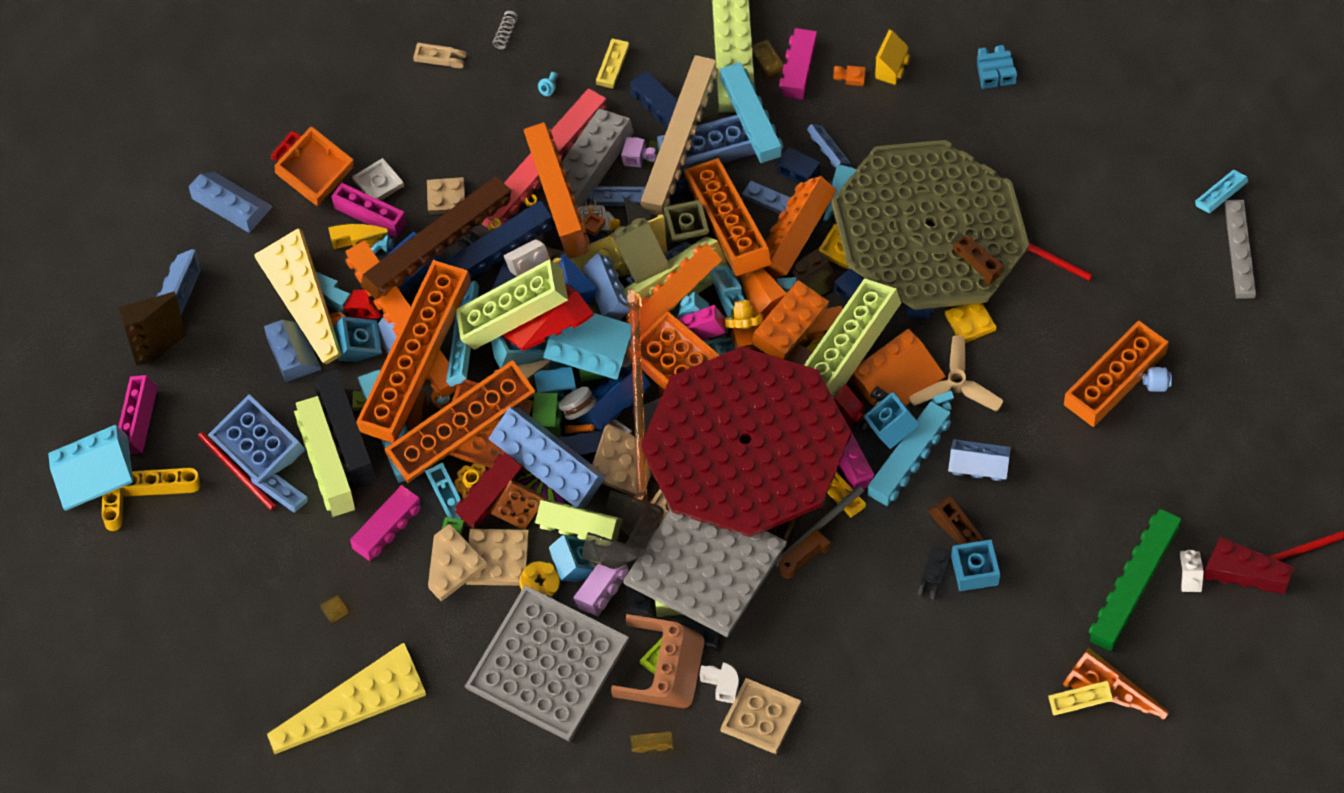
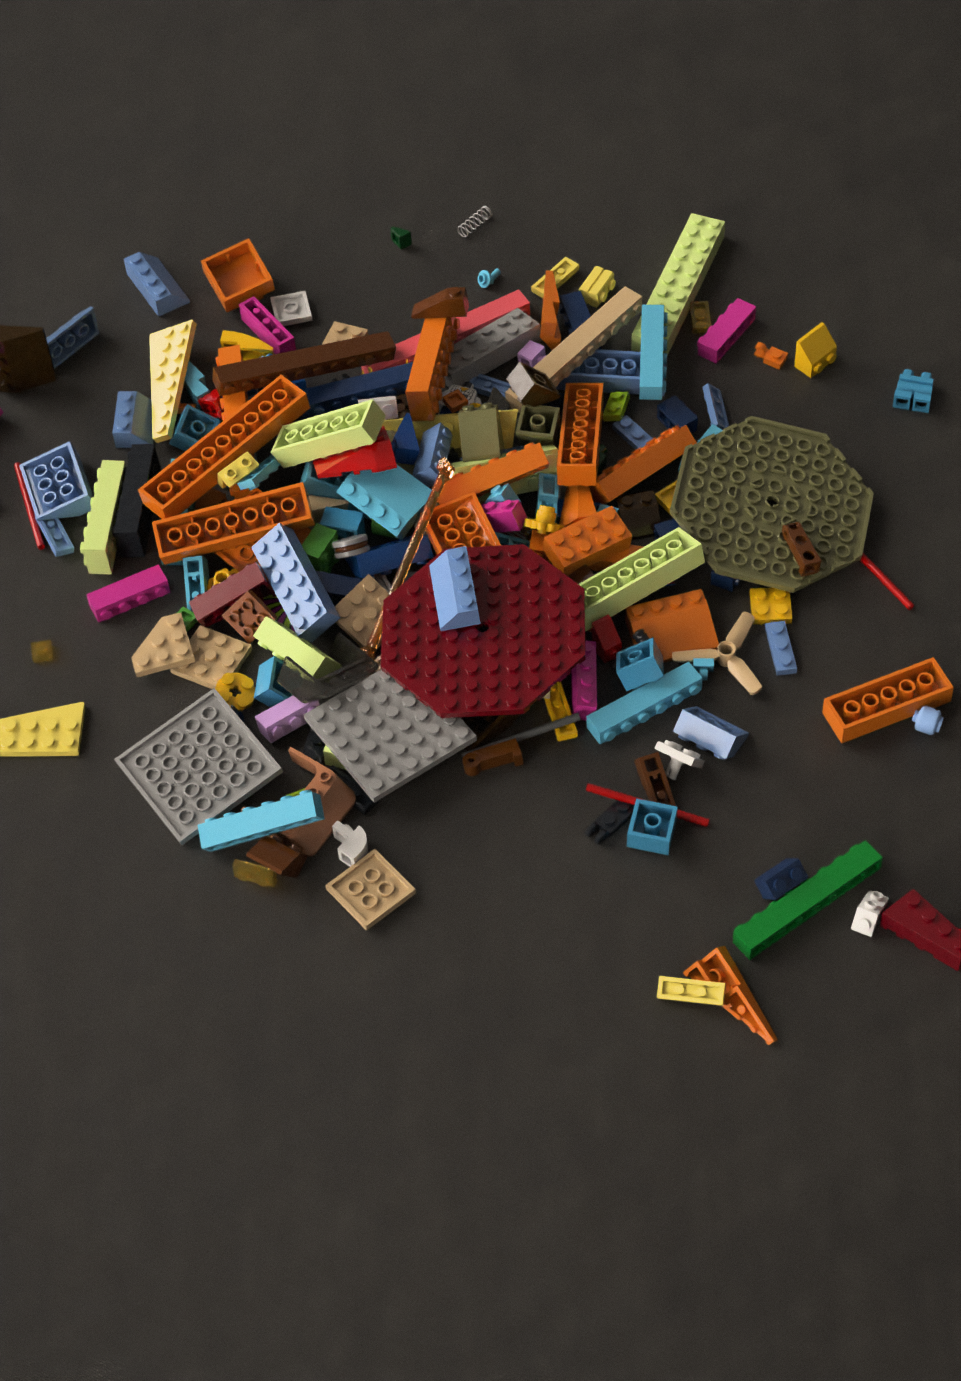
camera: 25 degrees right, 5 degrees down
tan hinge [414,43,466,69] -> none
orange bar [564,424,595,434] -> none
none -> medium azure brick [198,790,325,852]
none -> light yellow bracket [217,451,259,489]
none -> reddish brown slope [246,834,308,878]
none -> dark green slope [390,226,412,250]
none -> reddish brown slope [411,287,469,319]
none -> medium blue slope [429,546,481,631]
none -> dark brown slope [506,362,561,407]
none -> orange wedge [540,270,561,350]
none -> light yellow brick [579,266,616,308]
none -> red piece [586,783,709,827]
none -> lime plate [602,391,630,422]
none -> white plate [654,740,705,780]
none -> dark blue brick [754,858,809,900]
none -> medium blue plate [765,621,797,676]

